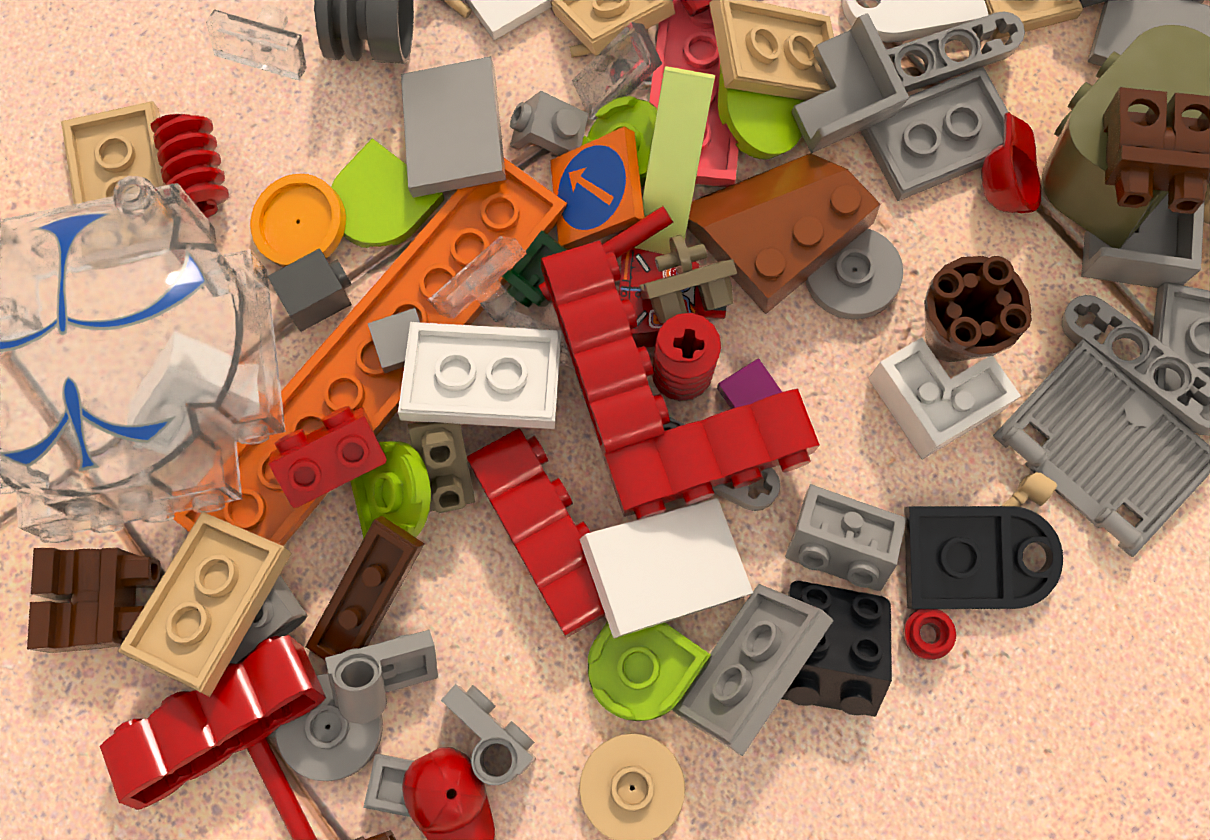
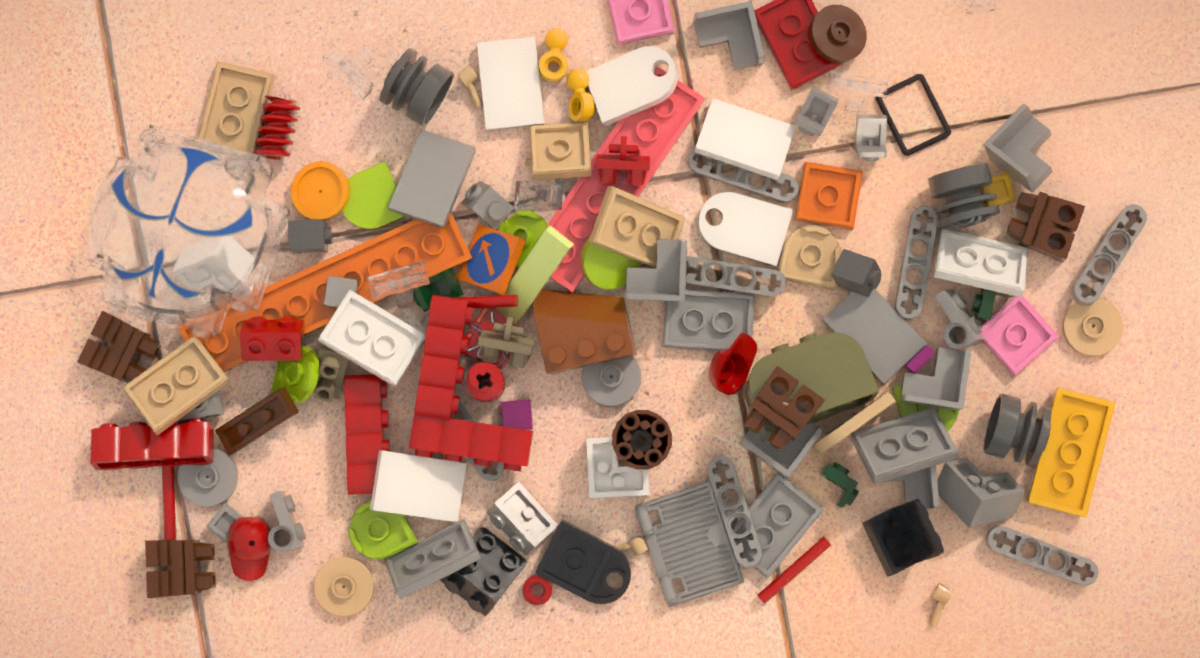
camera: 30 degrees right, 10 degrees up
light grey plate [325,630,438,723] -> none

